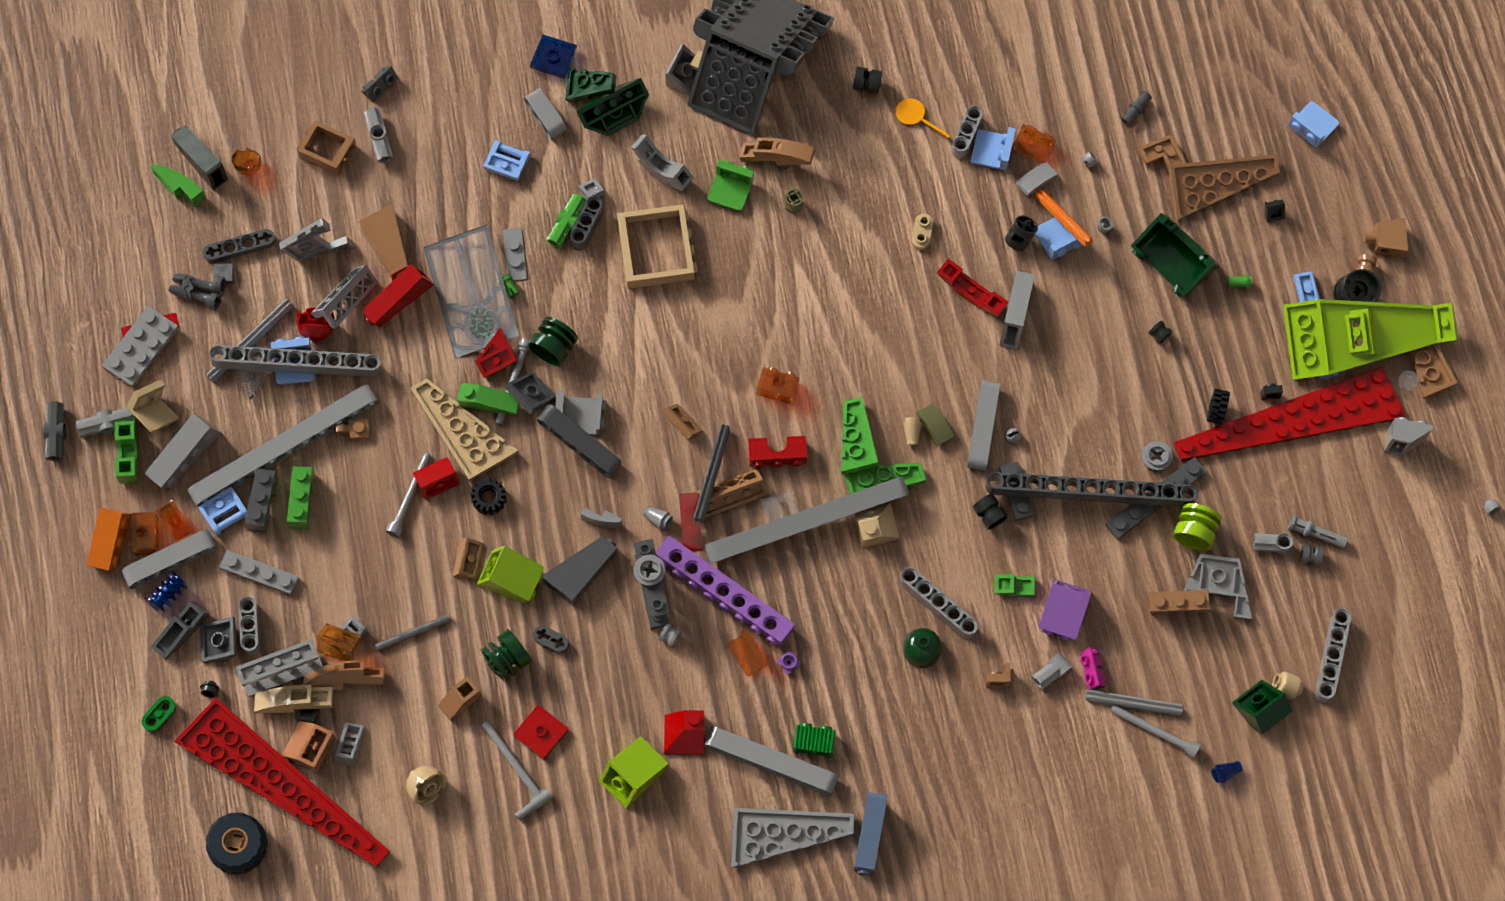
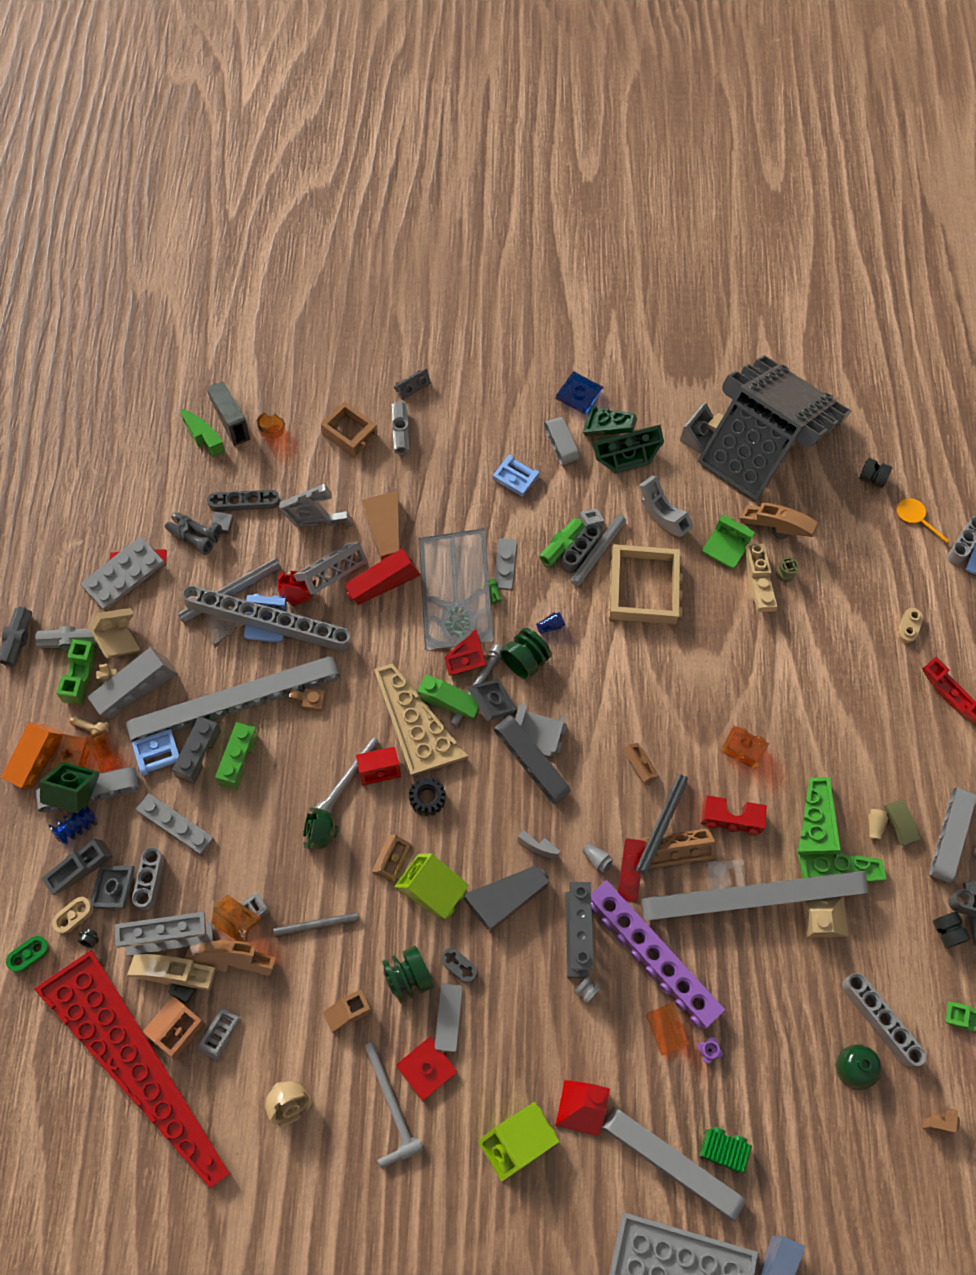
camera: 10 degrees right, 5 degrees down
black wheel [206,812,268,875] -> none
light grey gear [633,555,665,586] -> none
none -> dark green slope [39,762,100,813]
none -> tan plate [52,897,93,934]
none -> tan piece [70,716,110,740]
none -> tan plate [96,664,118,686]
none -> dark green cylinder [303,807,338,849]
none -> light grey piece [435,984,462,1052]
none -> clear blue cone [536,612,565,634]
none -> light grey axle [571,515,626,586]
none -> tan slope [745,544,777,612]

